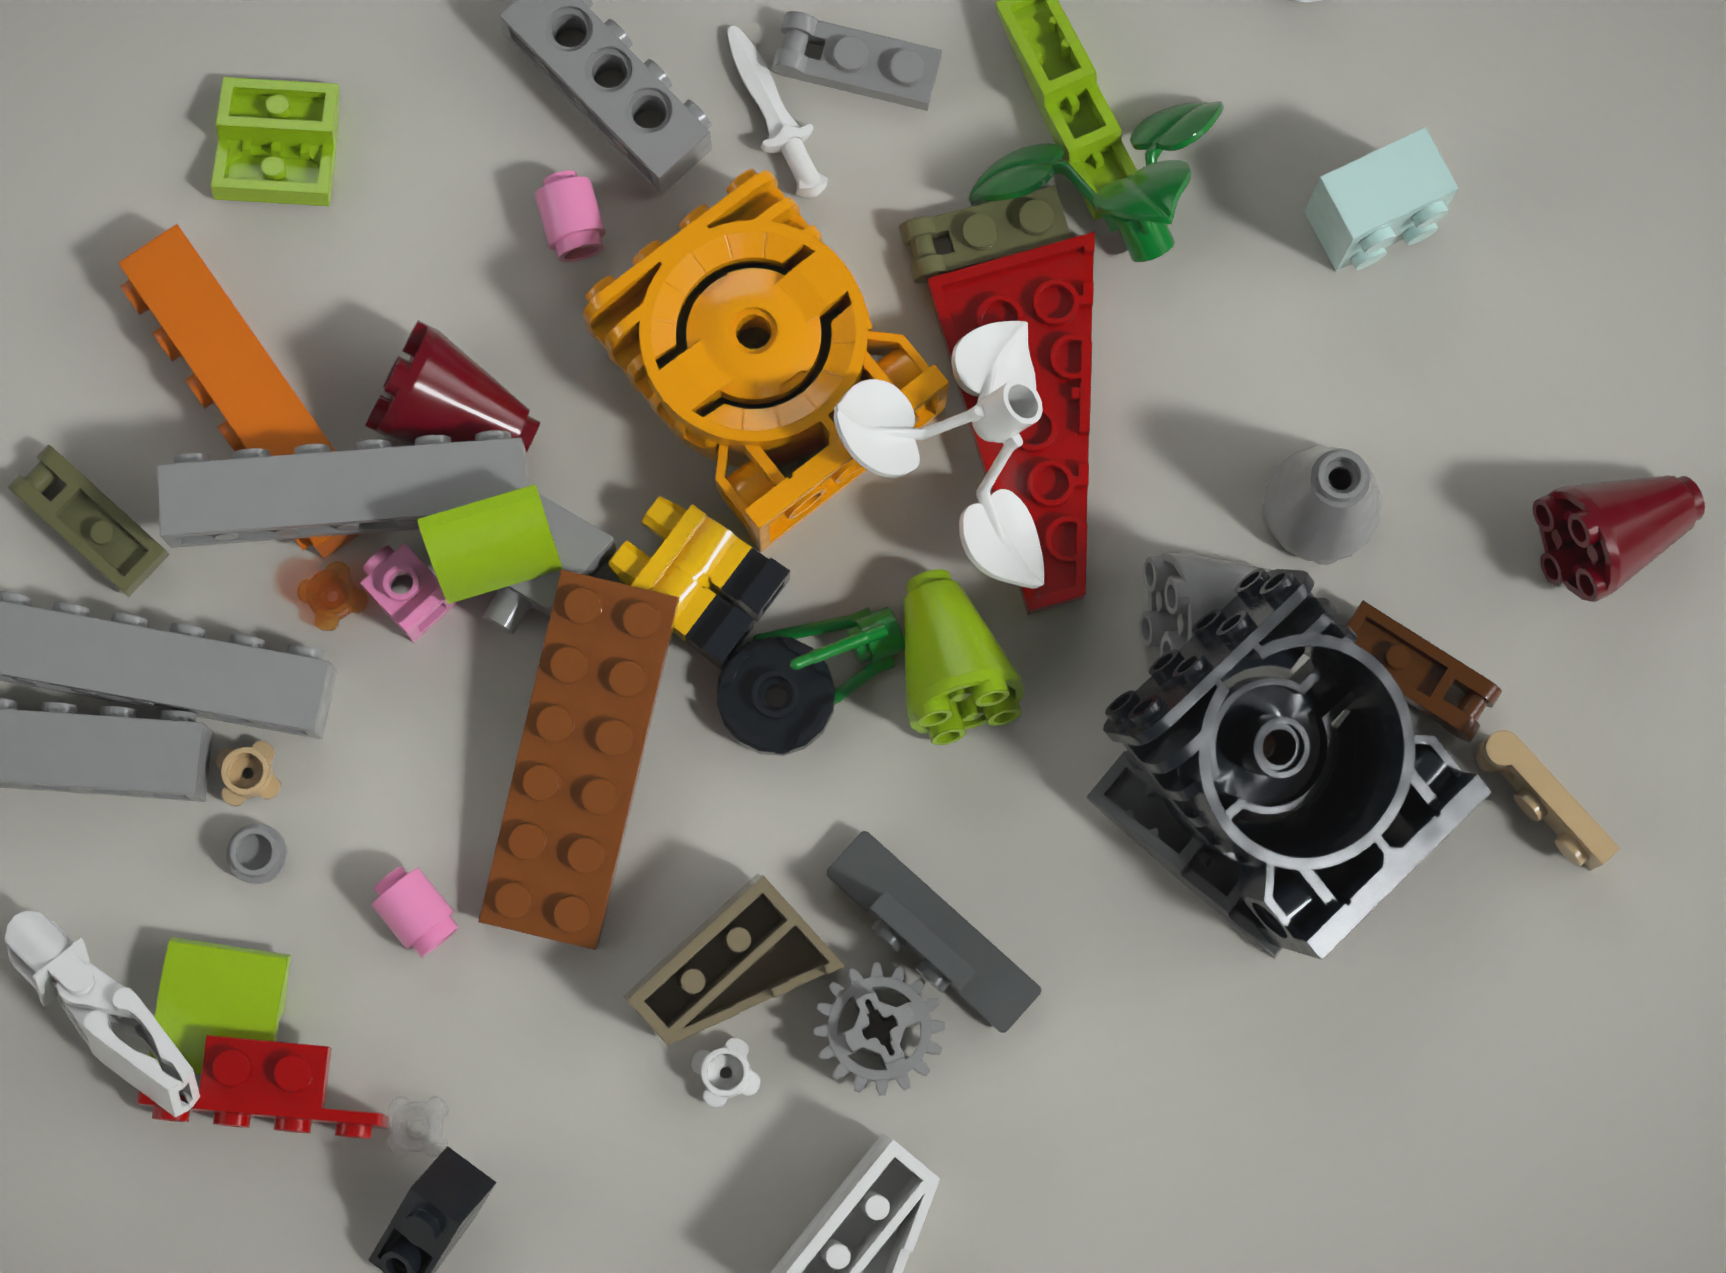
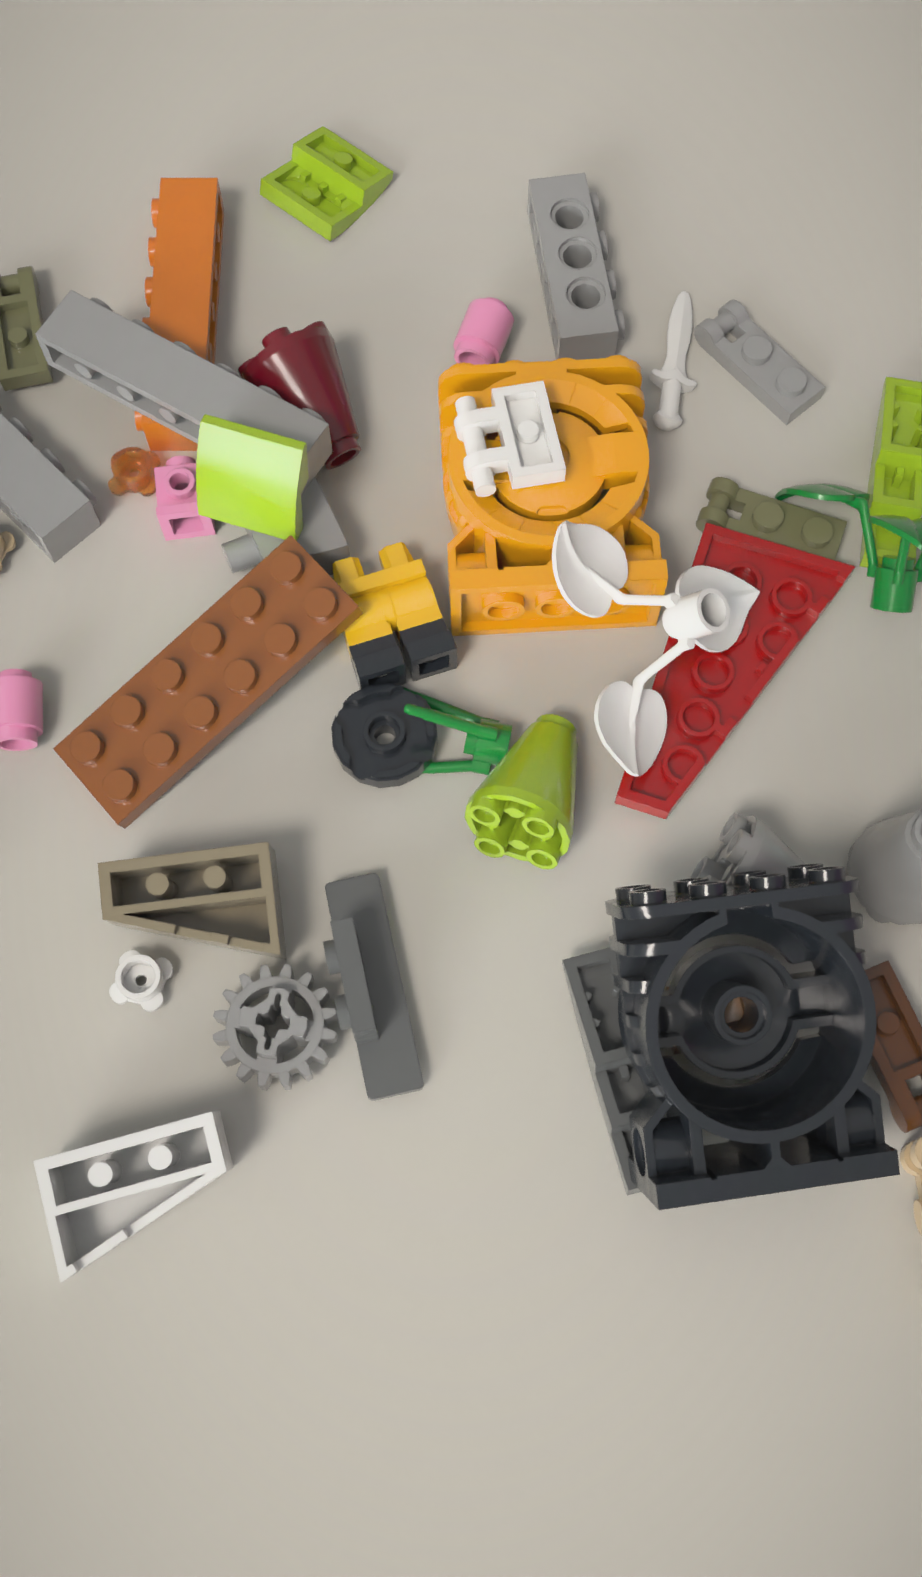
camera: 40 degrees right, 10 degrees down
none -> white plate [454,381,566,497]

